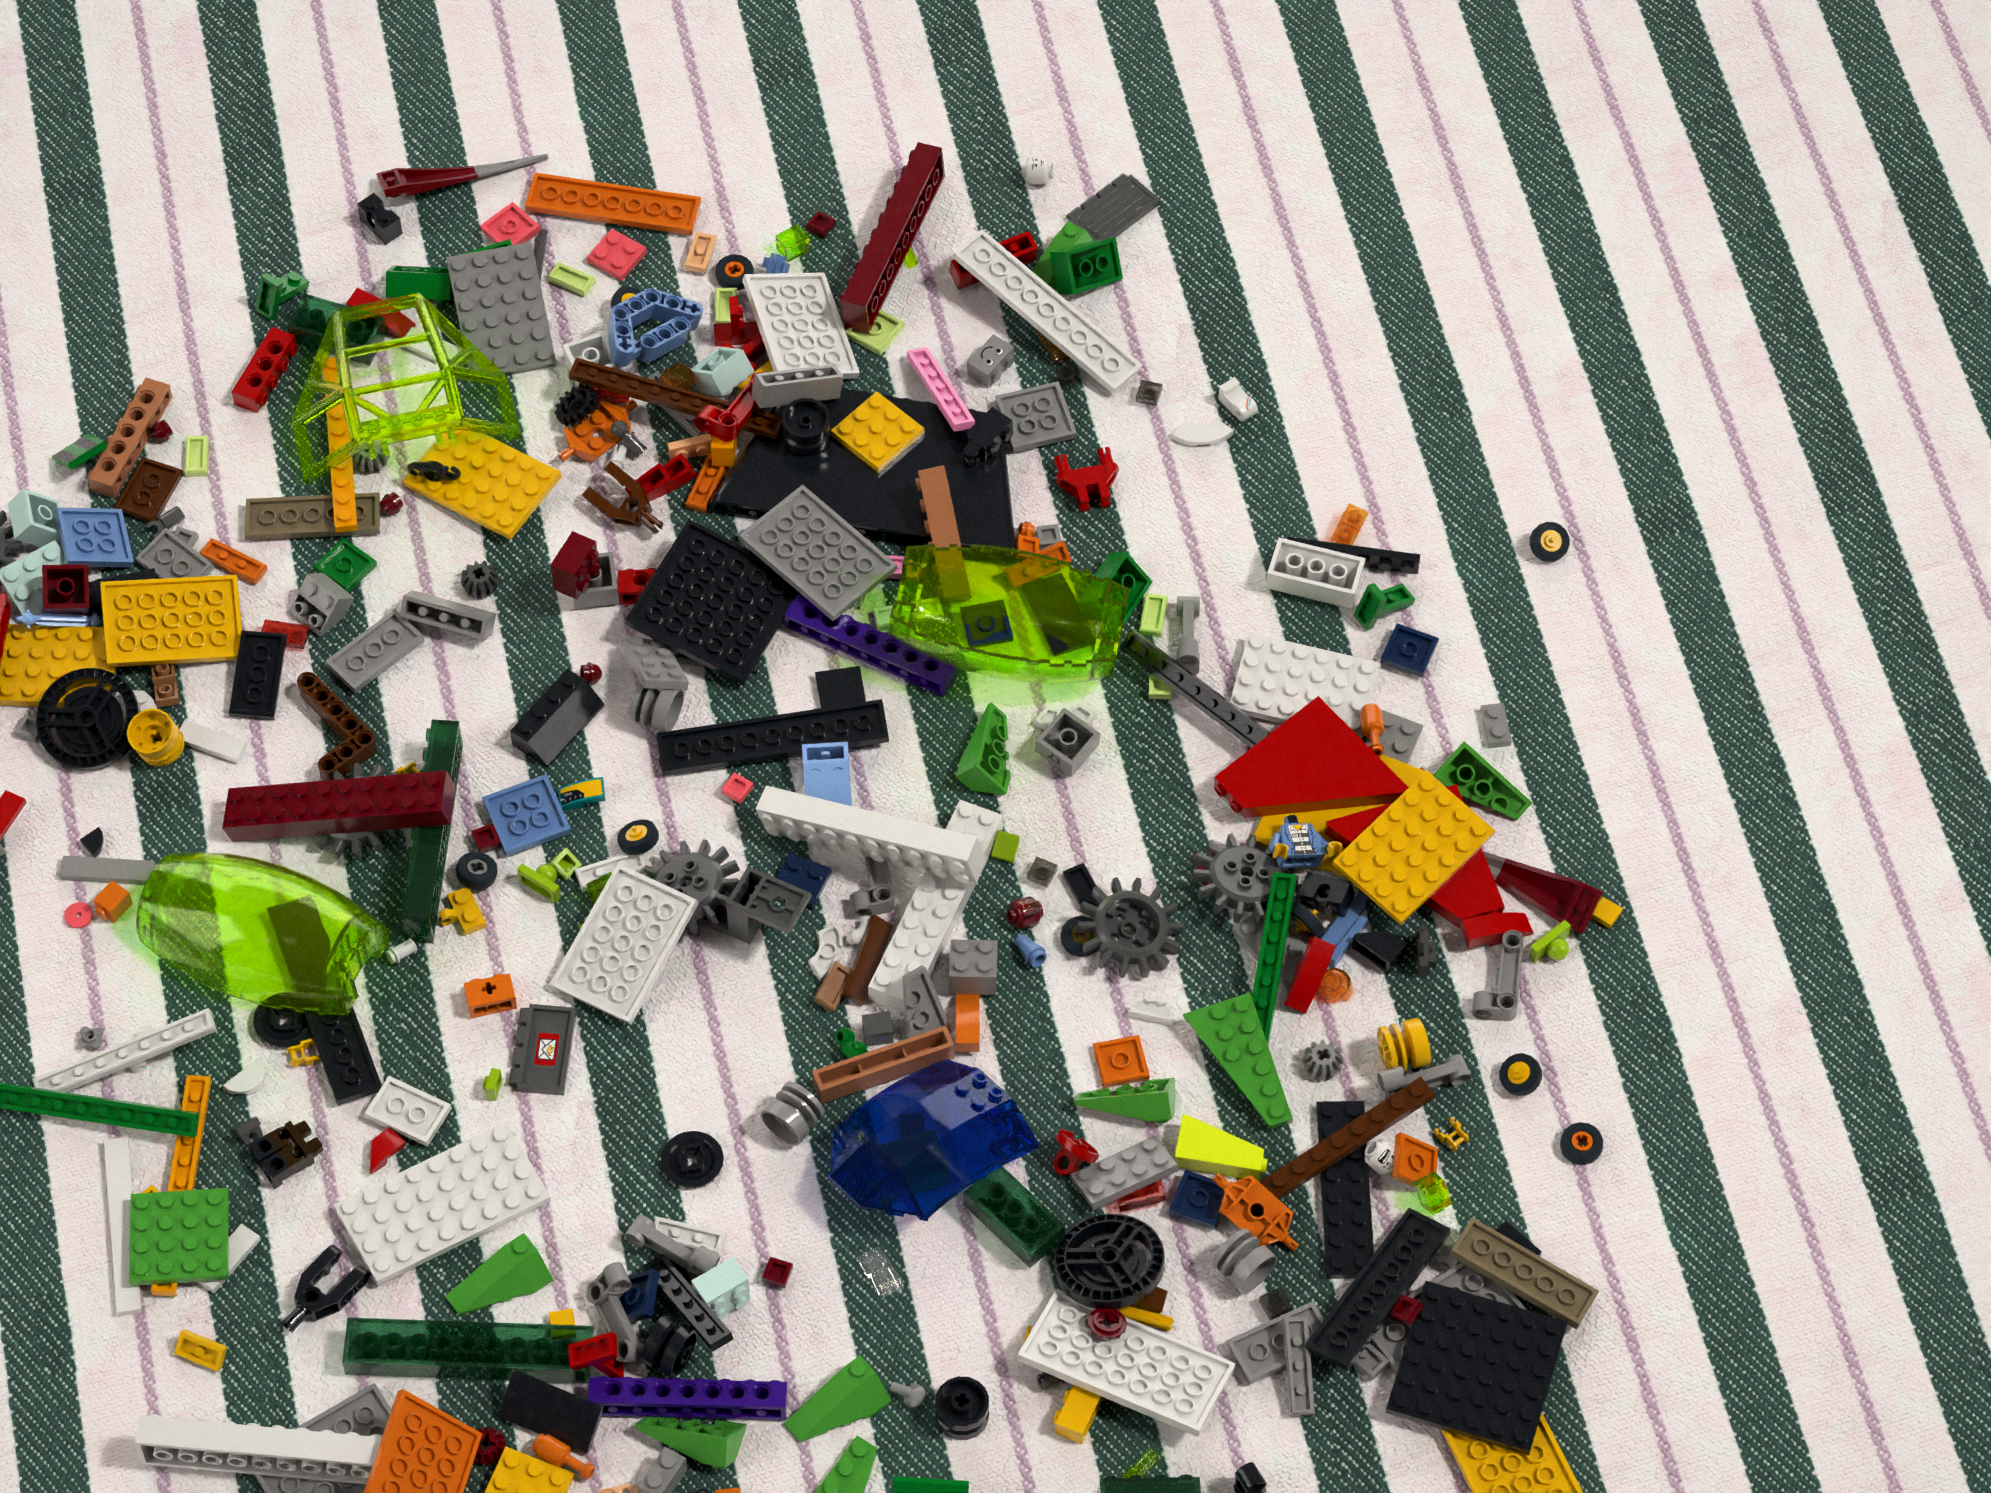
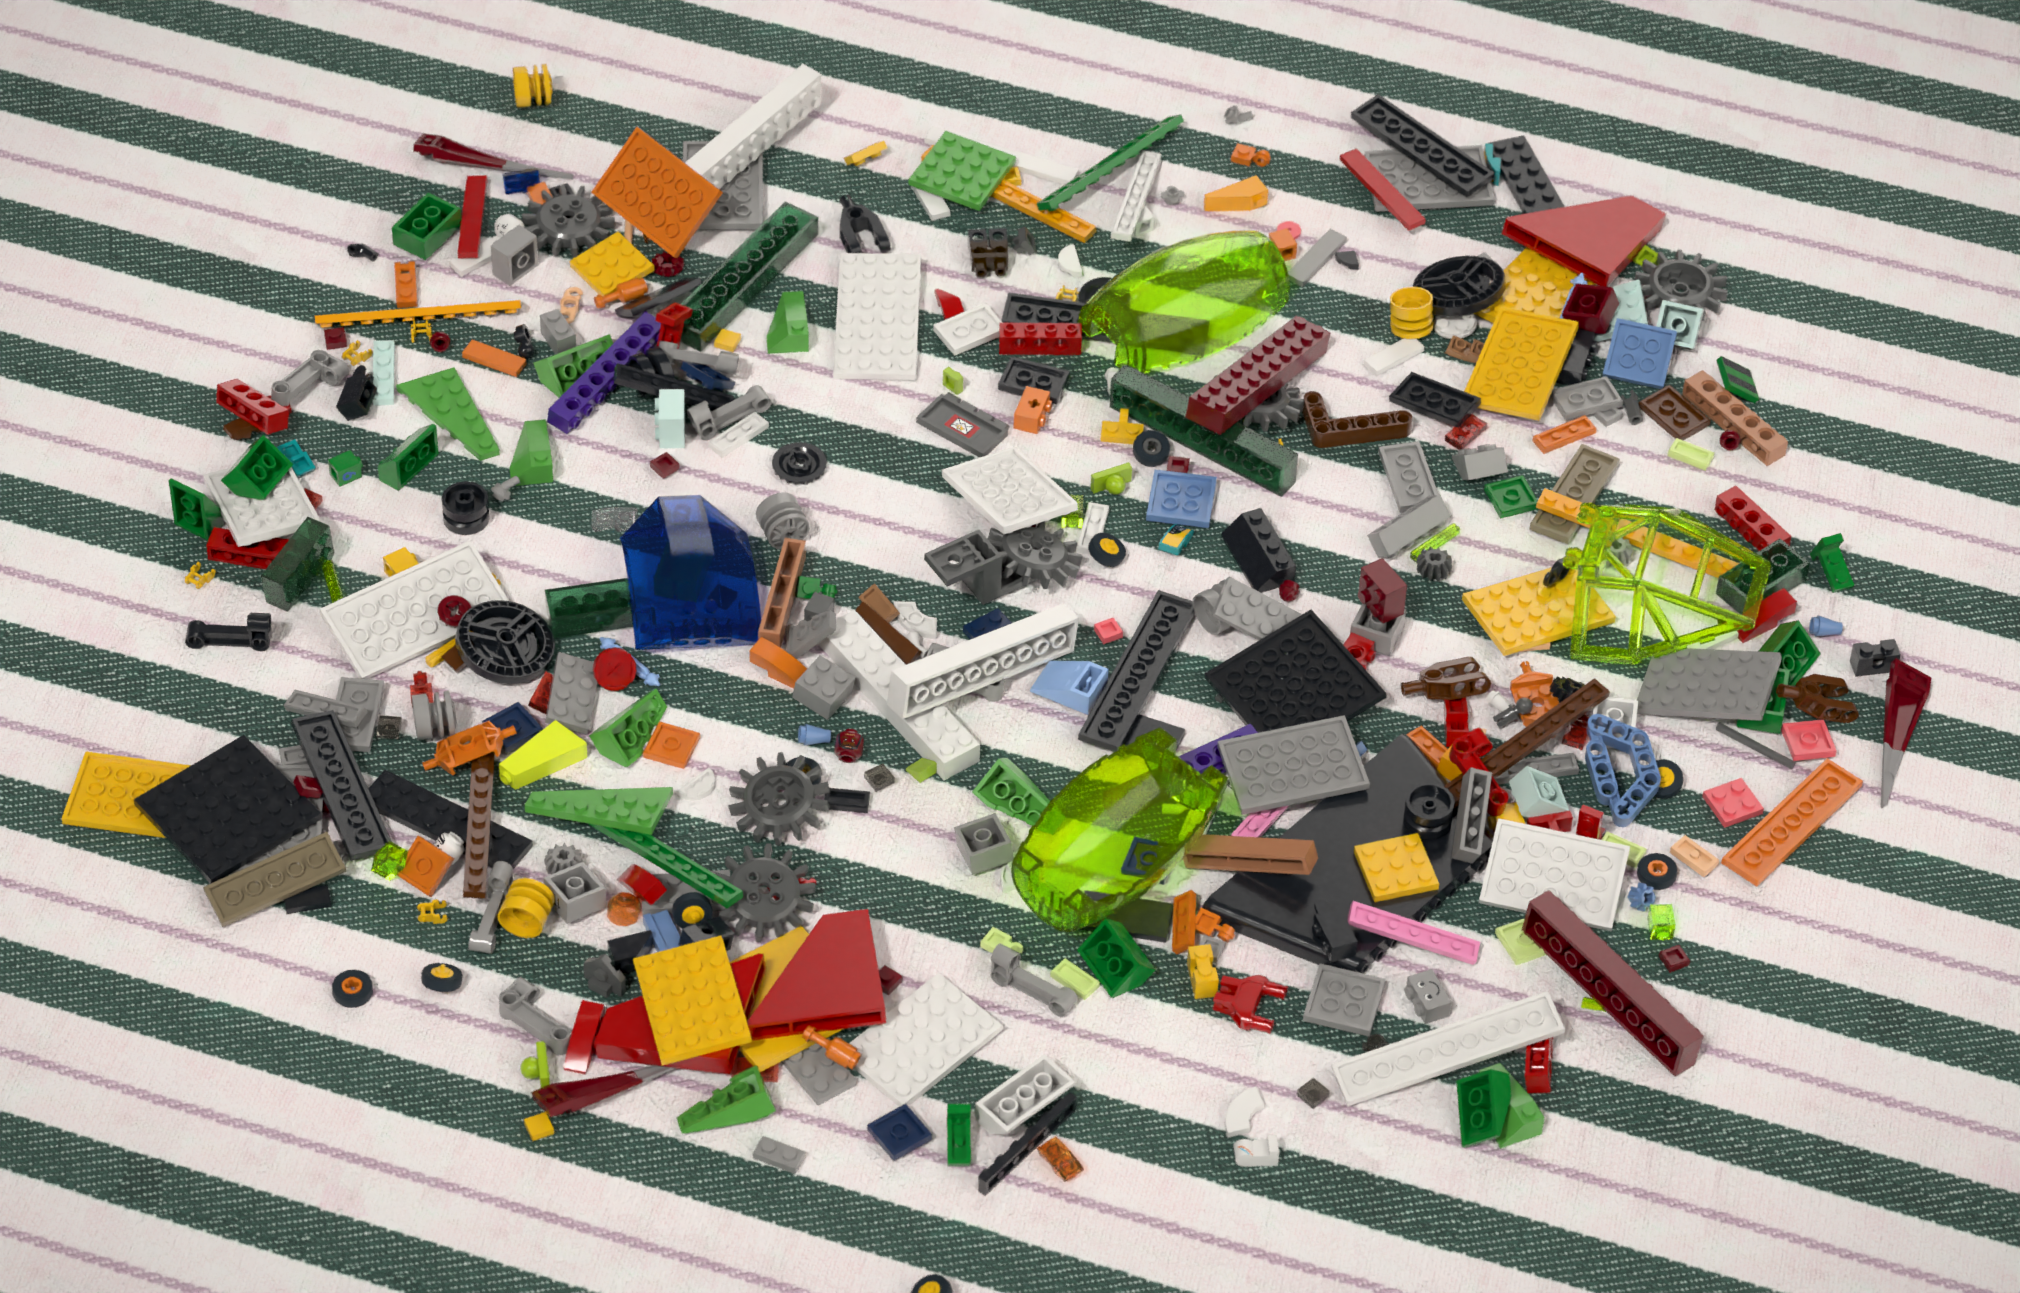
camera: 120 degrees right, 10 degrees down
dark red plate [380,492,404,515] -> none
yellowish green tile [547,262,596,297] -> none
lime slope [548,847,582,880] -> none
clear orange hair [659,363,695,390] -> none
white head [1022,157,1053,185] -> none
dark grey hinge [1066,173,1160,241] -> none
black plate [1119,629,1271,748] -> none
torso [1268,815,1342,868] -> none
none -> clear red plate [410,670,434,708]
none -> light grey brick [544,862,606,924]
none -> light blue wheel [600,637,660,687]
none -> black plate [998,356,1070,404]
none -> red brick [999,323,1082,355]
none -> yellow brick [1187,944,1219,999]
none -> light orange slope [1204,176,1268,211]
none -> clear neon green axle [1410,523,1460,562]
none -> reddish brown piece [1776,674,1859,723]
none -> medium blue cone [1809,615,1843,636]

